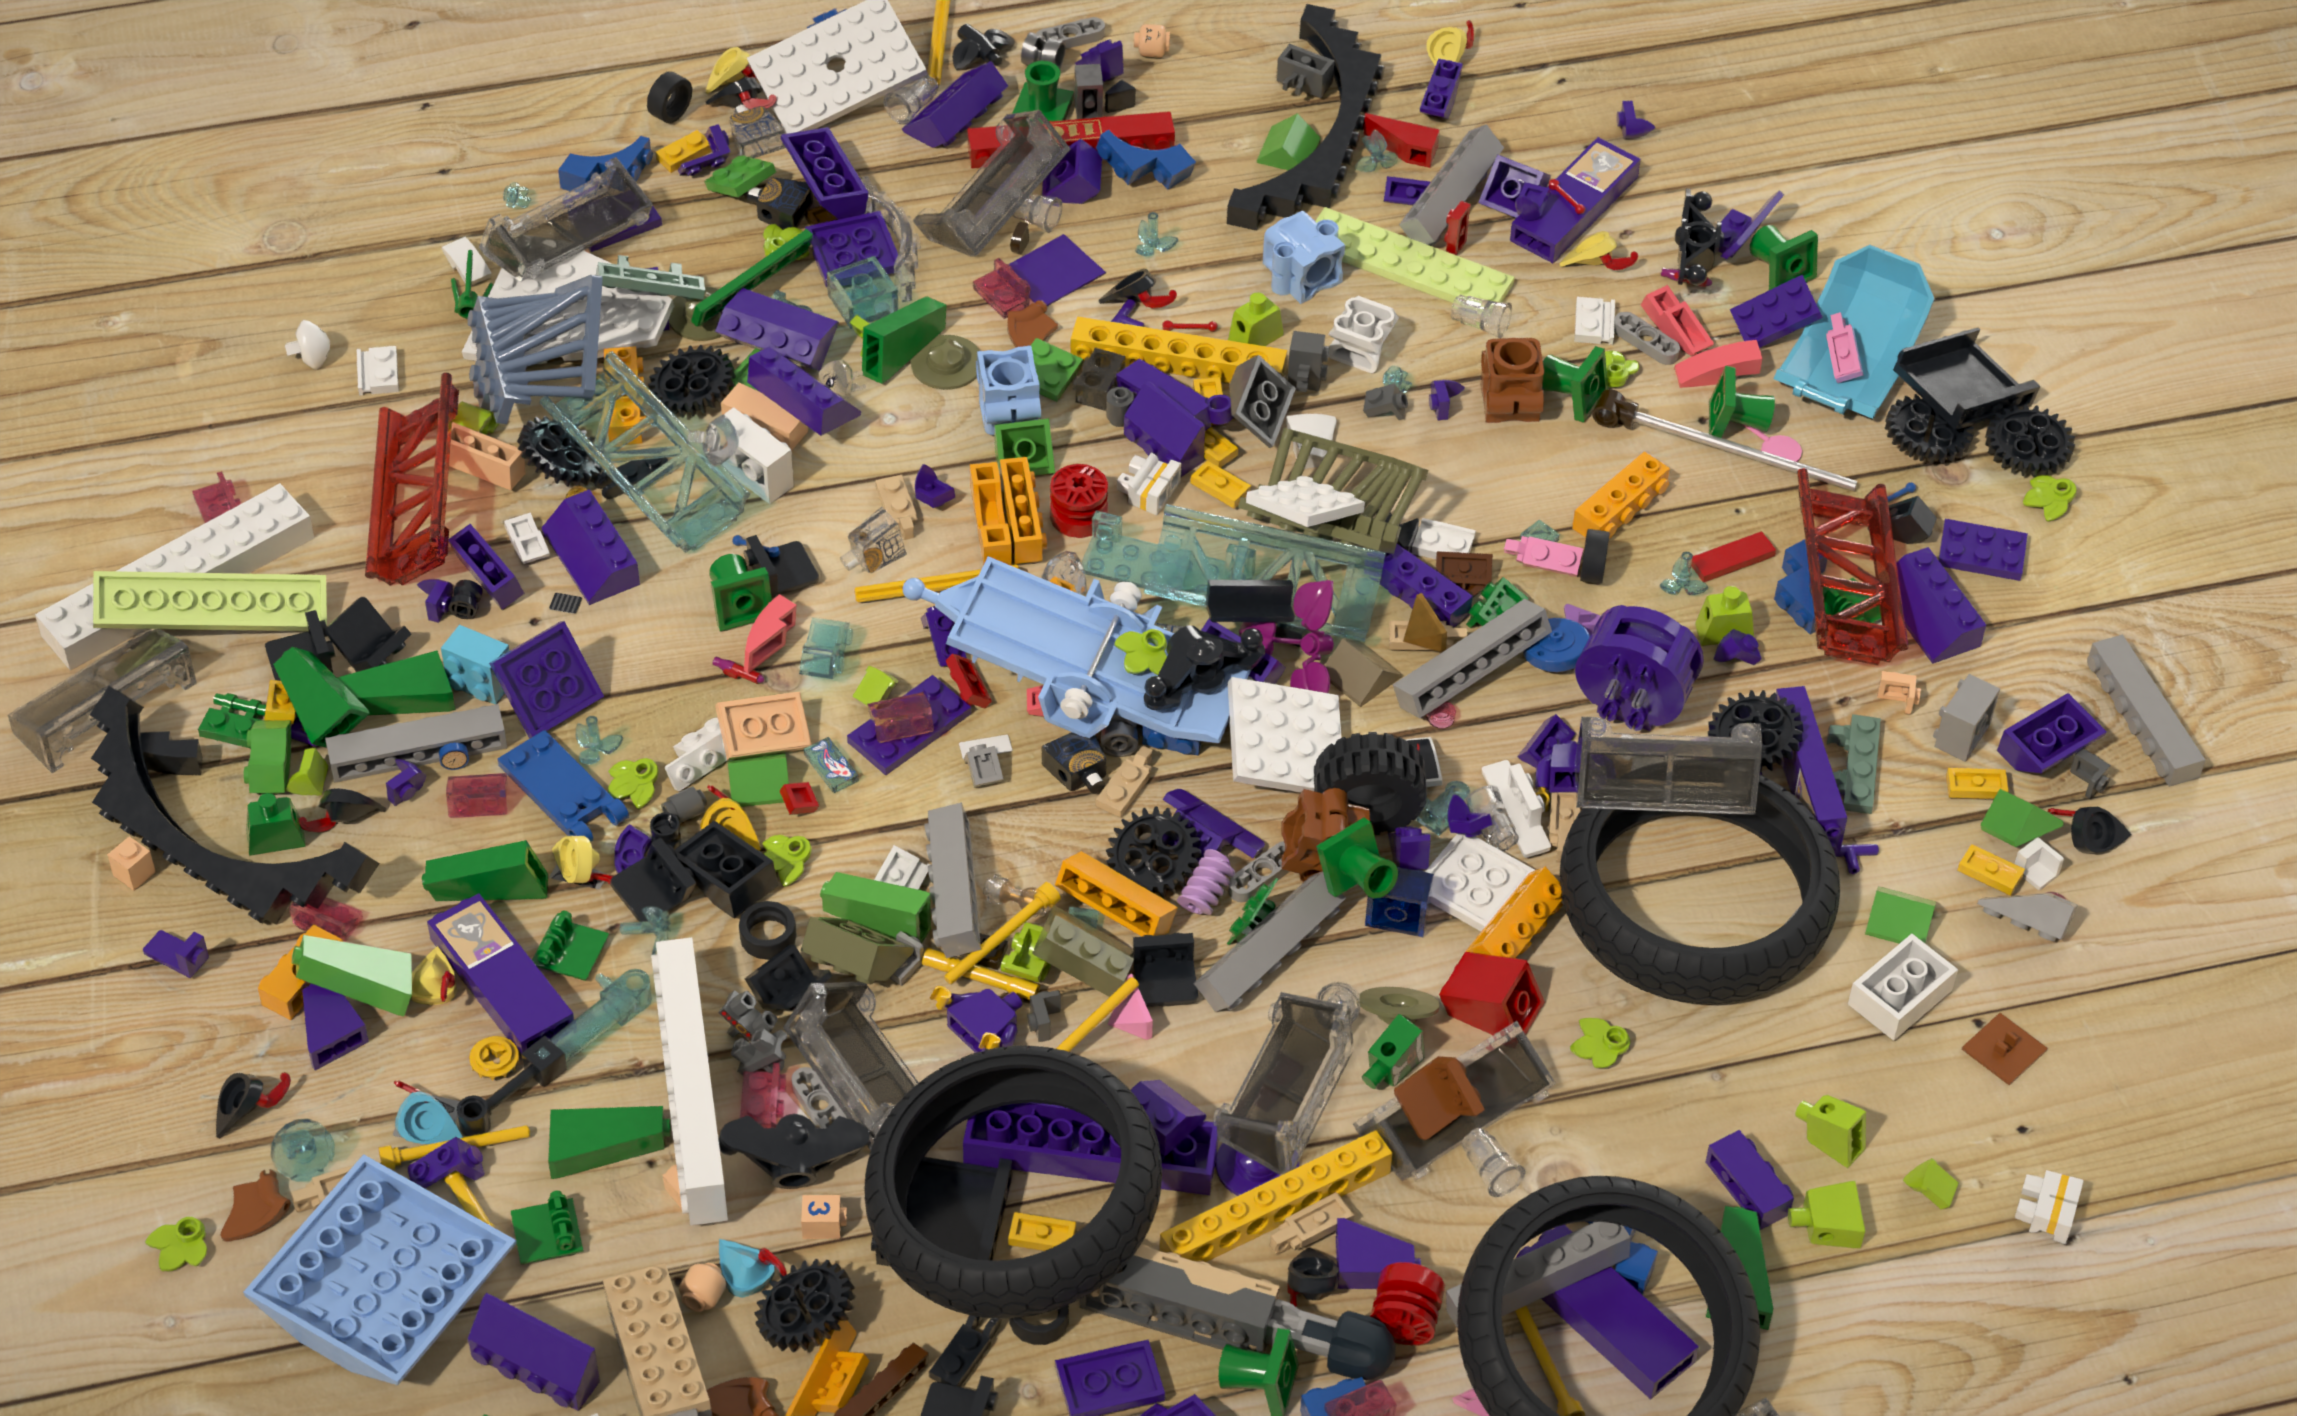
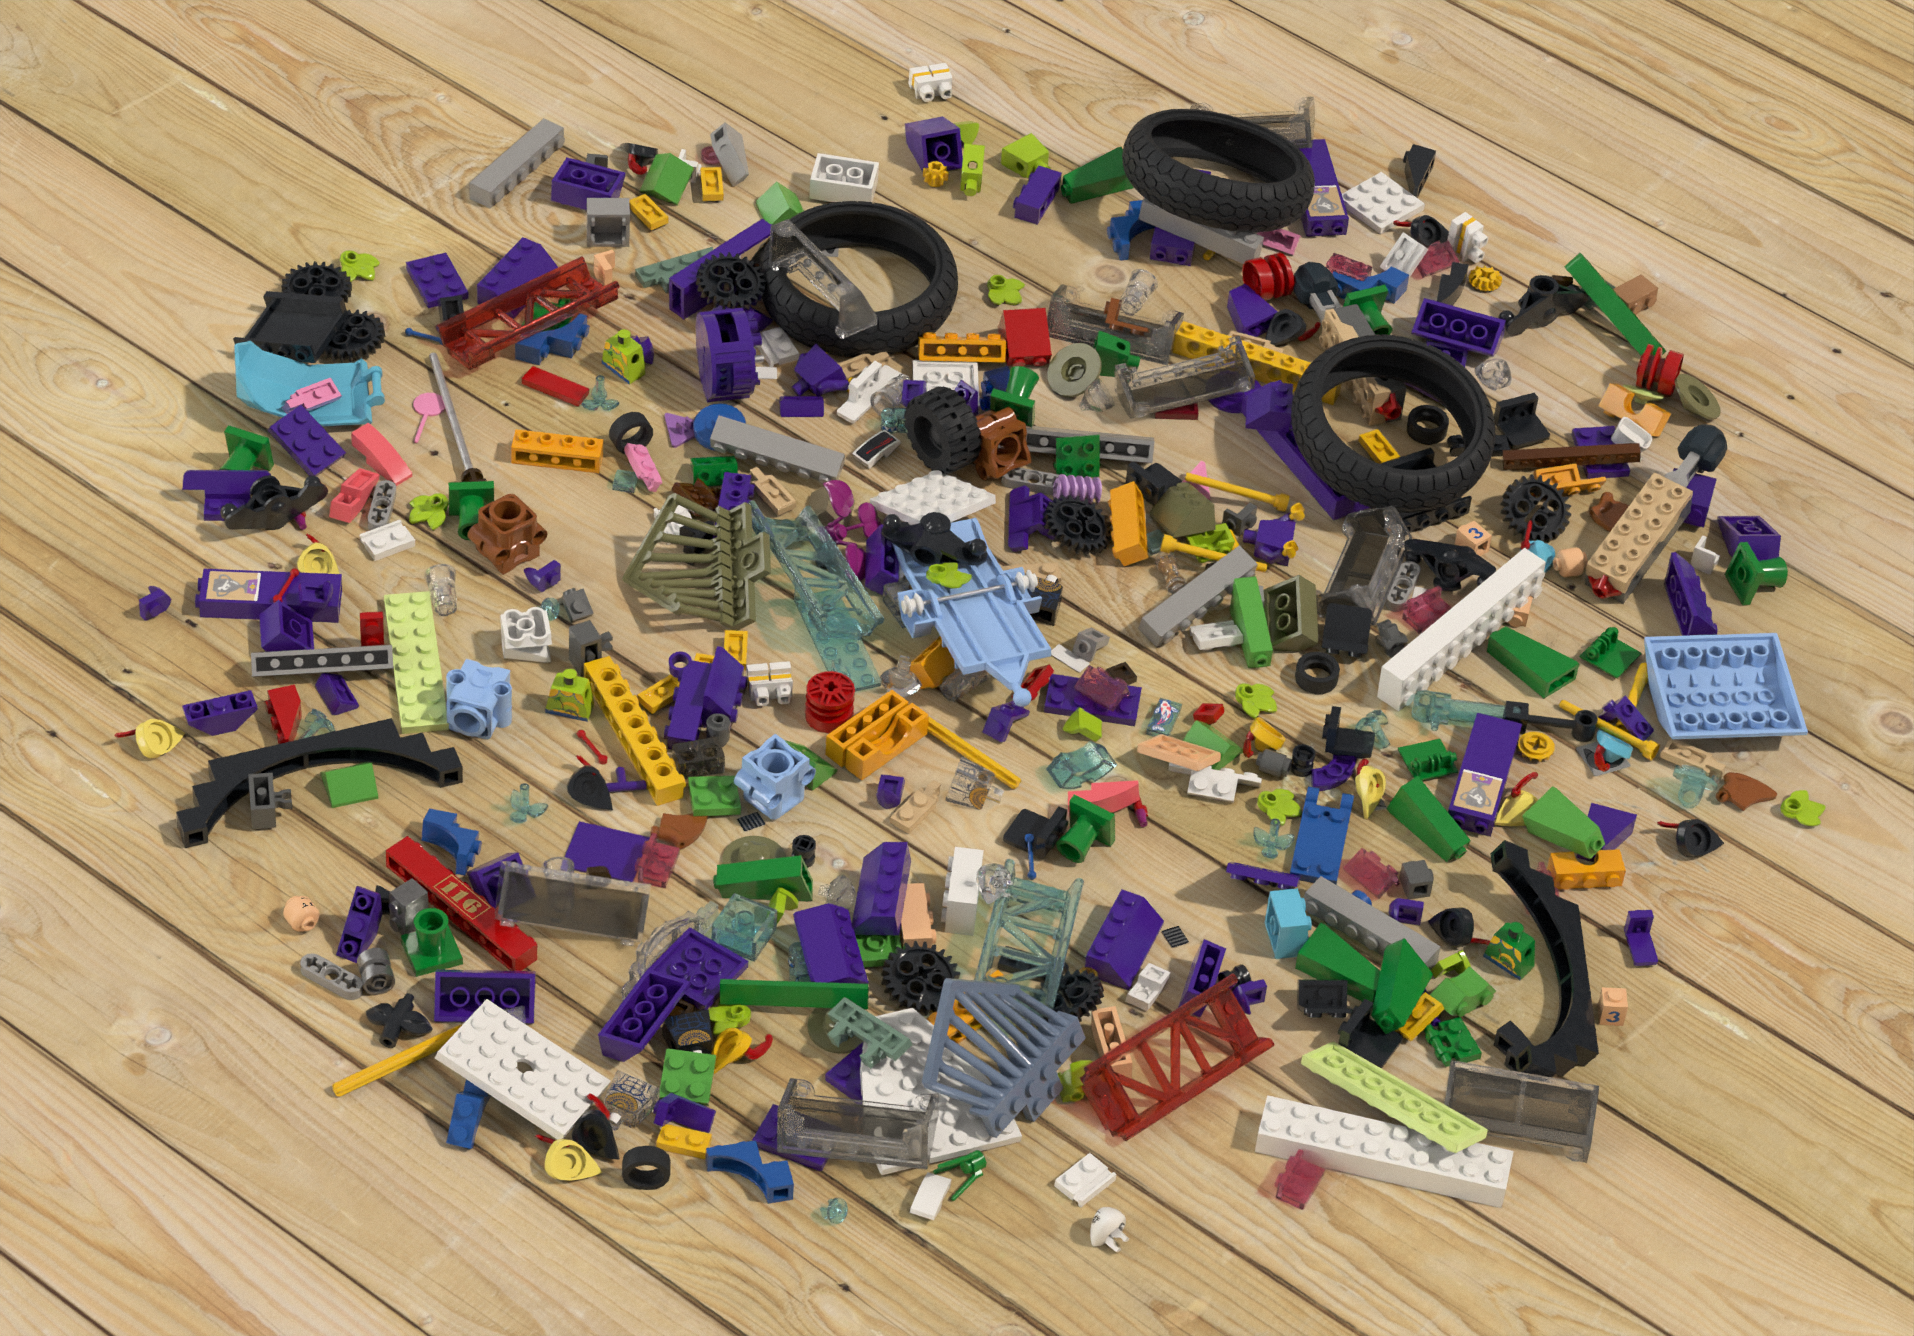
camera: 130 degrees left, 5 degrees down
black slope [675,821,778,919] -> none
dark grey hips [731,1027,788,1076] -> none
black panel [1205,580,1295,622] -> none
dark grey slope [1229,355,1296,448] -> none
white plate [1246,476,1365,527] -> none
white slope [1286,414,1337,469] -> none
pearl gold slope [1403,593,1447,652] -> none
green plant [1709,366,1775,438] -> none
dark orange piece [1962,1013,2048,1086] -> none
none -> yellow piece [711,1028,773,1074]
none -> black wheel [791,835,816,868]
none -> dark purple slope [905,116,963,172]
none -> yellow gear [923,161,949,187]
none -> dark brown tile [1105,662,1137,685]
none -> dark grey brick [1399,860,1434,900]

